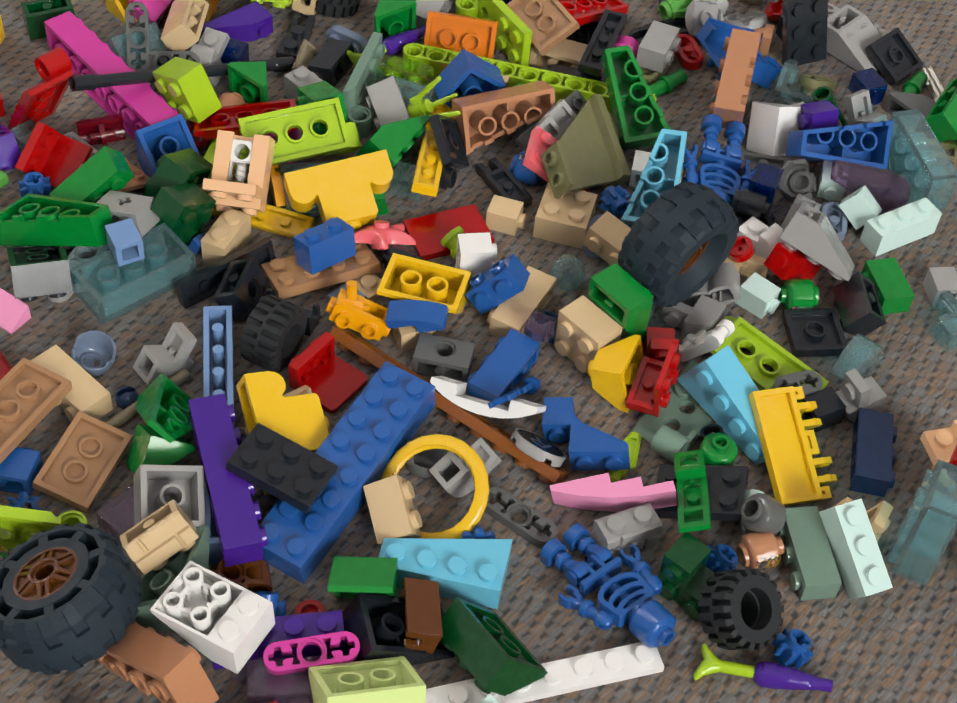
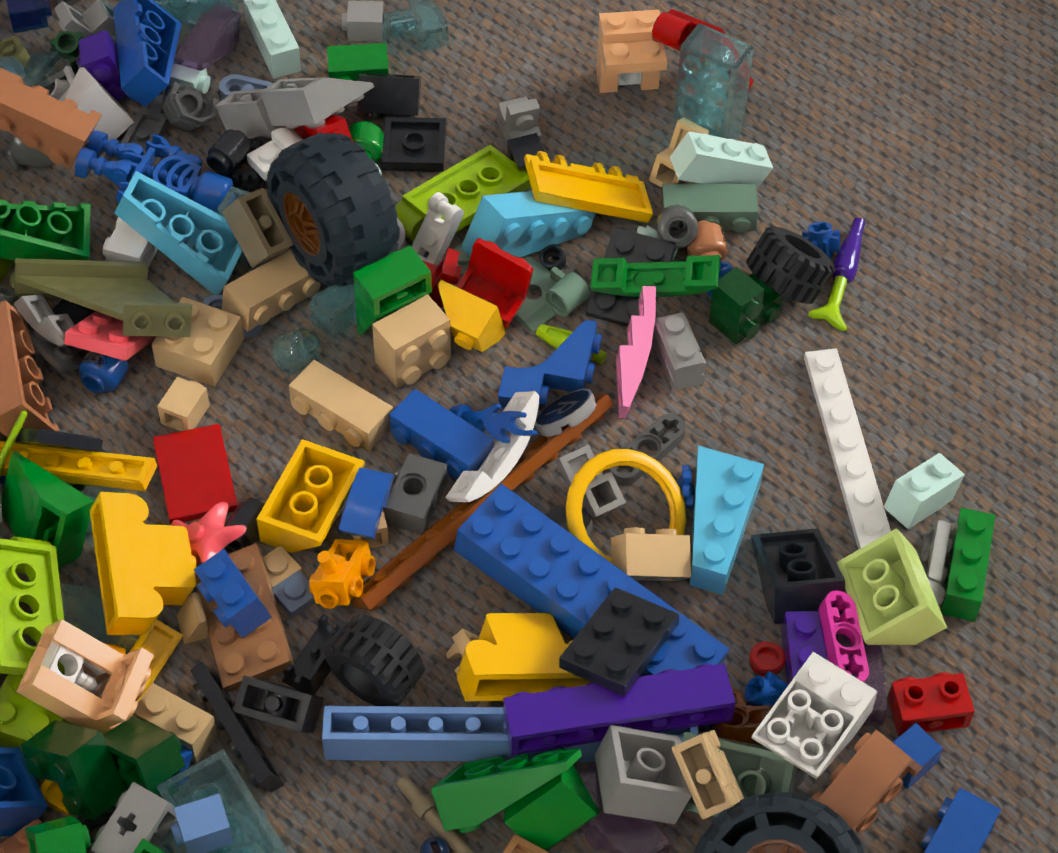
camera: 80 degrees left, 5 degrees up
light grey brick [133,322,197,385] -> none
red bracket [288,331,367,413] -> none
green slope [327,556,399,598] -> none
reddish brown hinge [401,577,443,654] -> none
lime wheel [440,226,464,259] -> none
dark green slope [440,597,548,696] -> none
white brick [455,232,497,278] -> none
blue brick [465,254,530,315] -> none
black hinge [475,158,533,208] -> none
clear purple leg [524,309,558,344] -> none
blue piece [540,523,676,648] -> none
blue gear [599,185,631,217] -> none
green head [699,433,738,466] -> none
clear blue brick [749,162,784,216] -> none
dark grey beam [770,370,823,402] -> none
clear light blue brick [830,333,884,380] -> none
light aqua brick [839,185,882,230] -> none
dark blue brick [849,408,898,497] -> none

